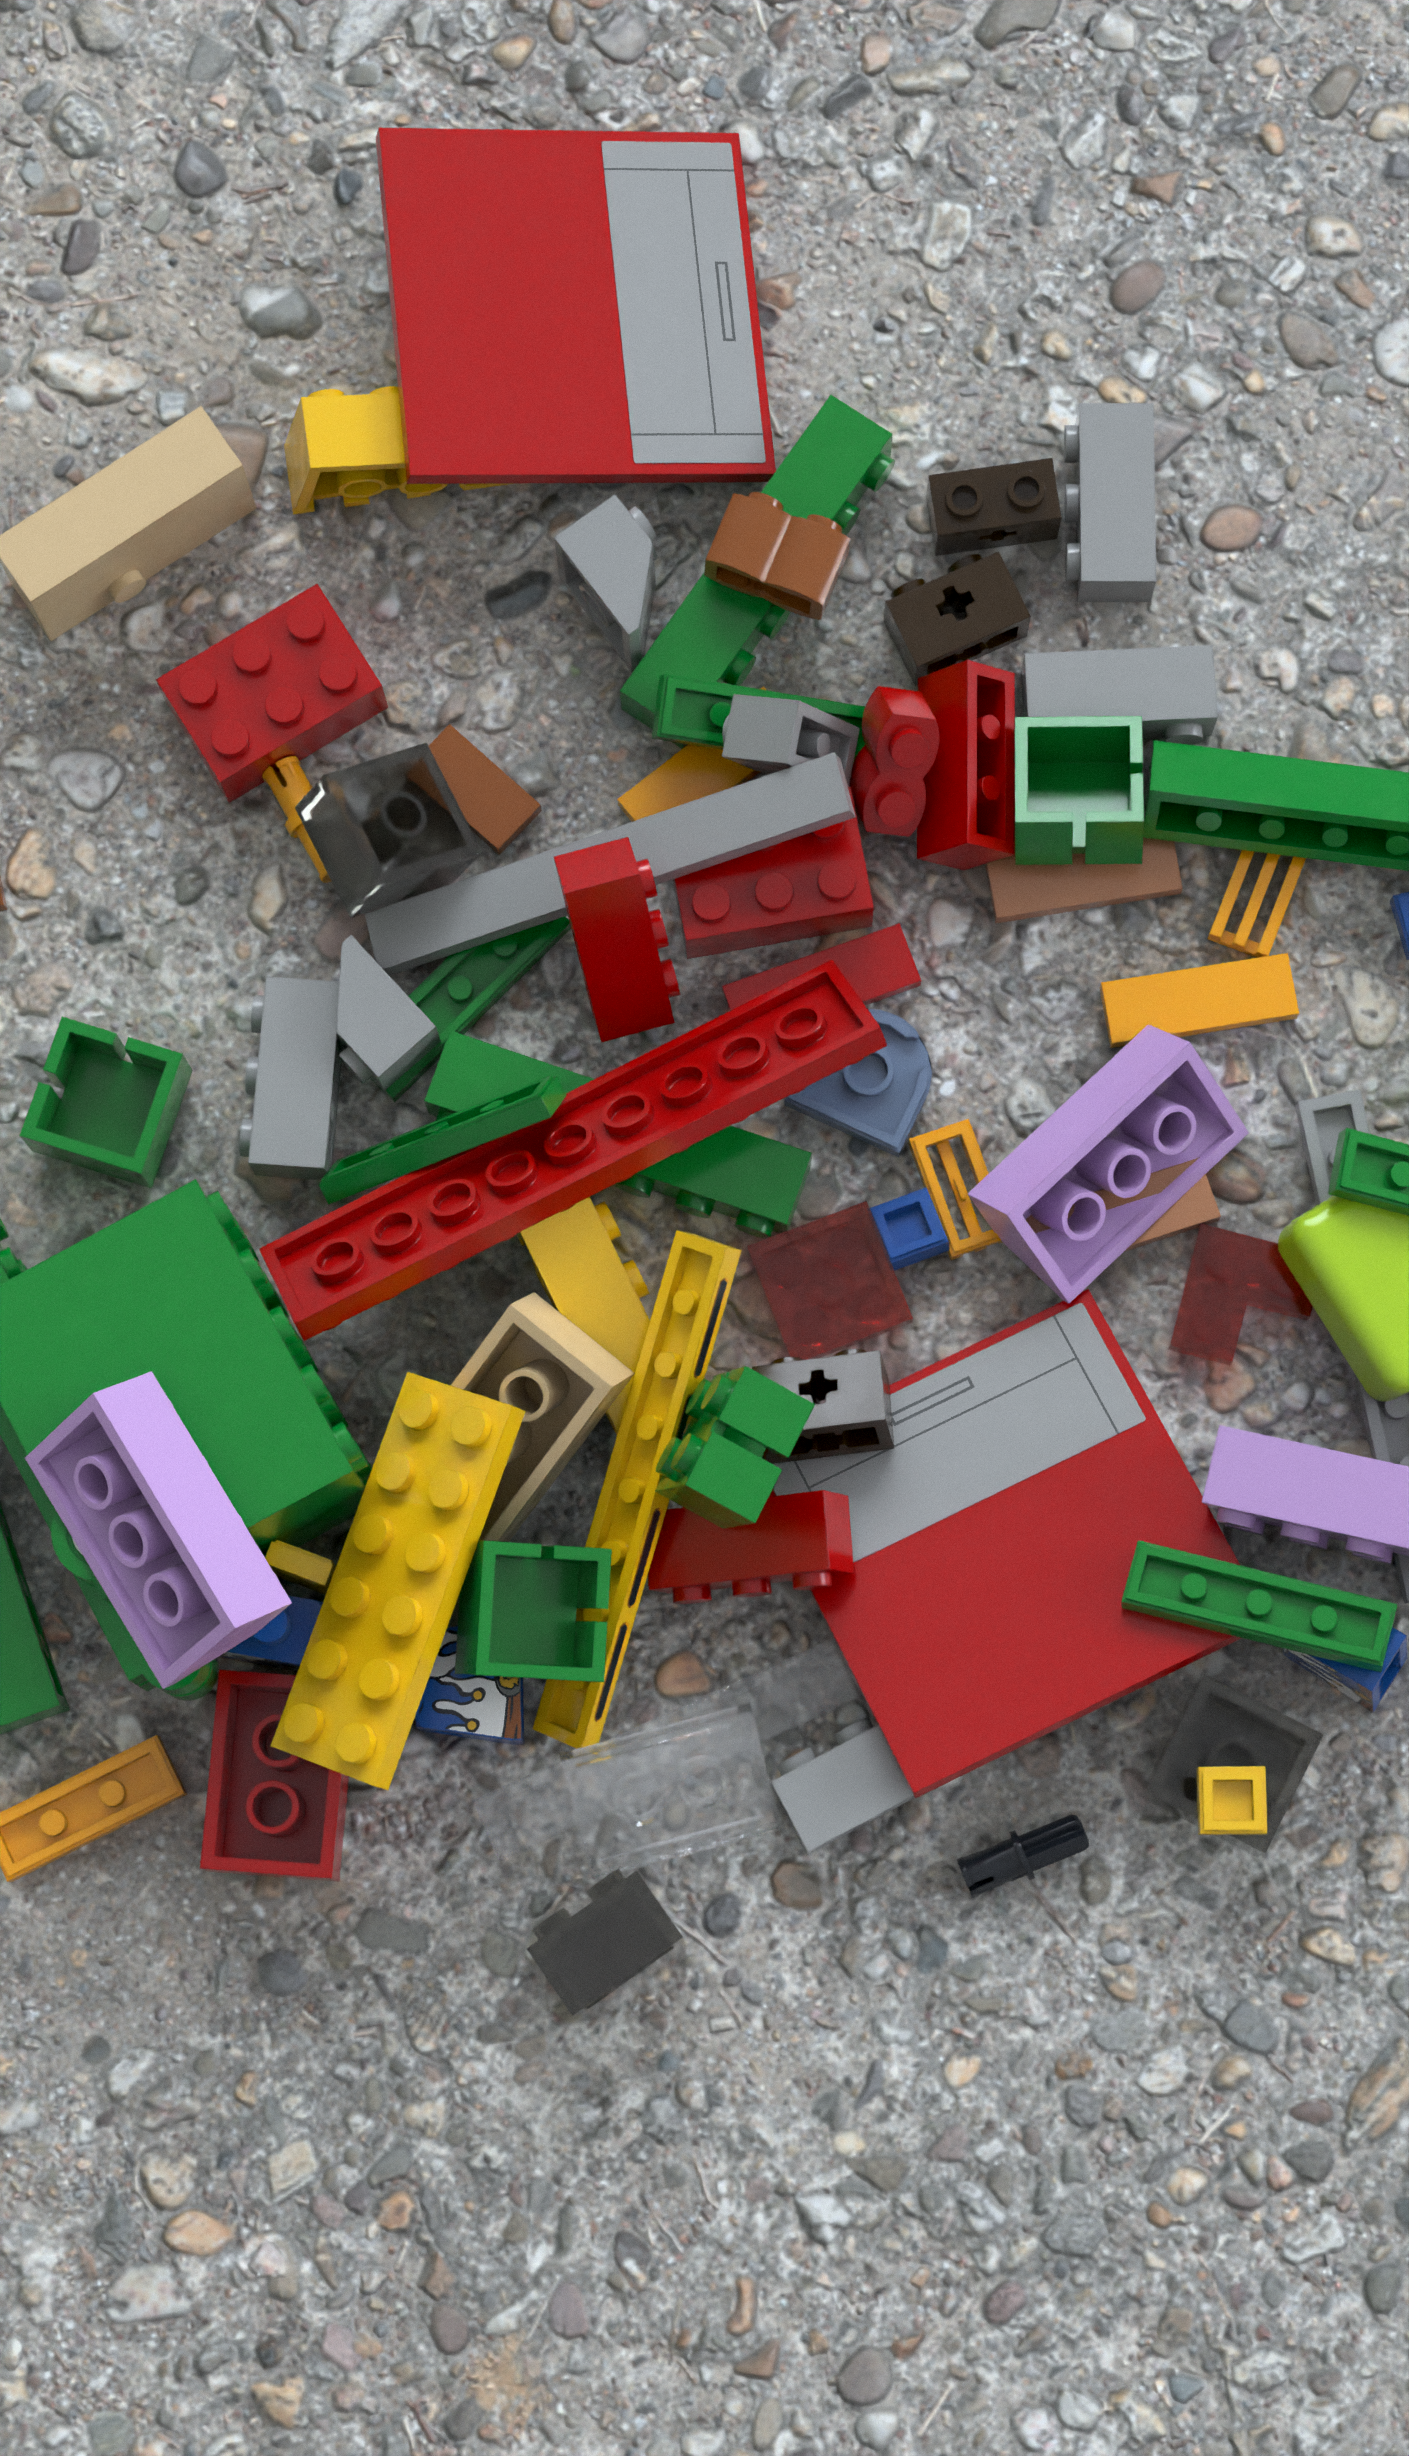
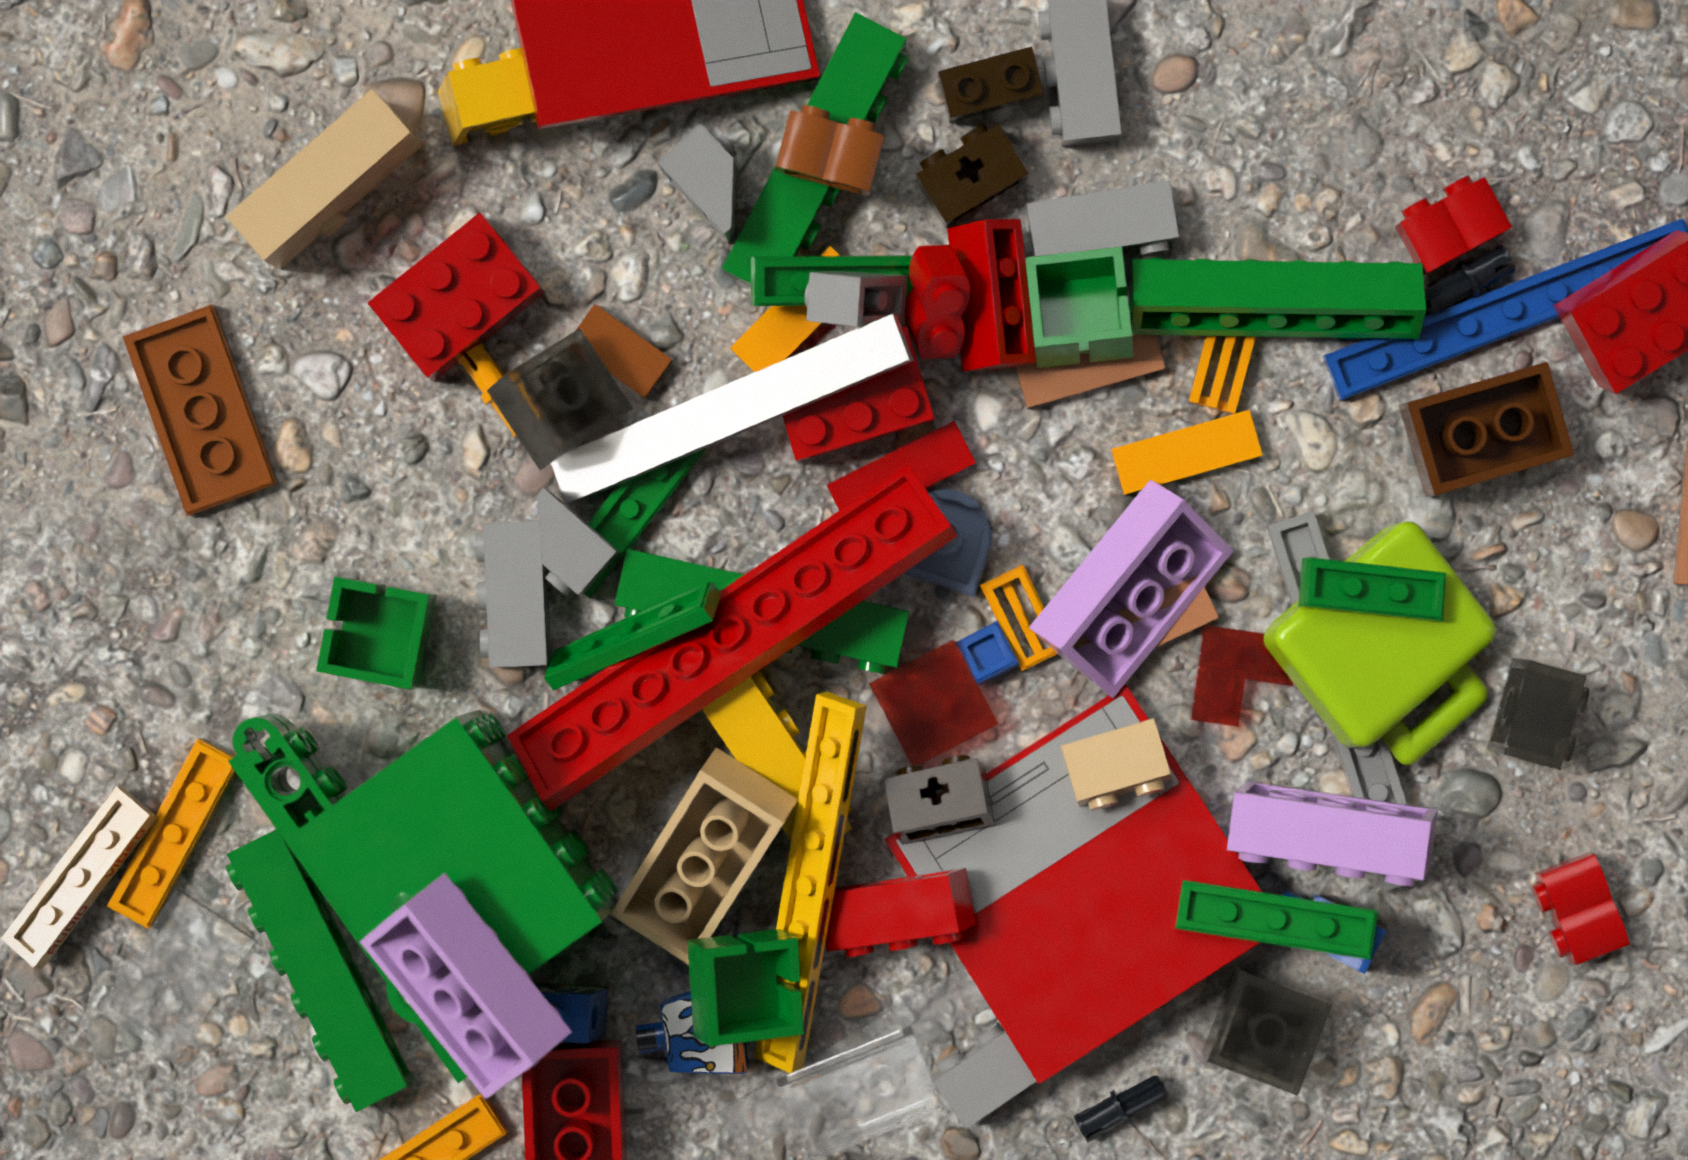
camera: 10 degrees left, 10 degrees up
yellow tile [265,1540,336,1595] -> none
yellow plate [271,1372,526,1790] -> none
red brick [554,837,680,1043] -> none
green piece [655,1366,815,1528] -> none
yellow tile [1196,1766,1267,1835] -> none
none -> tan brick [1061,718,1172,811]

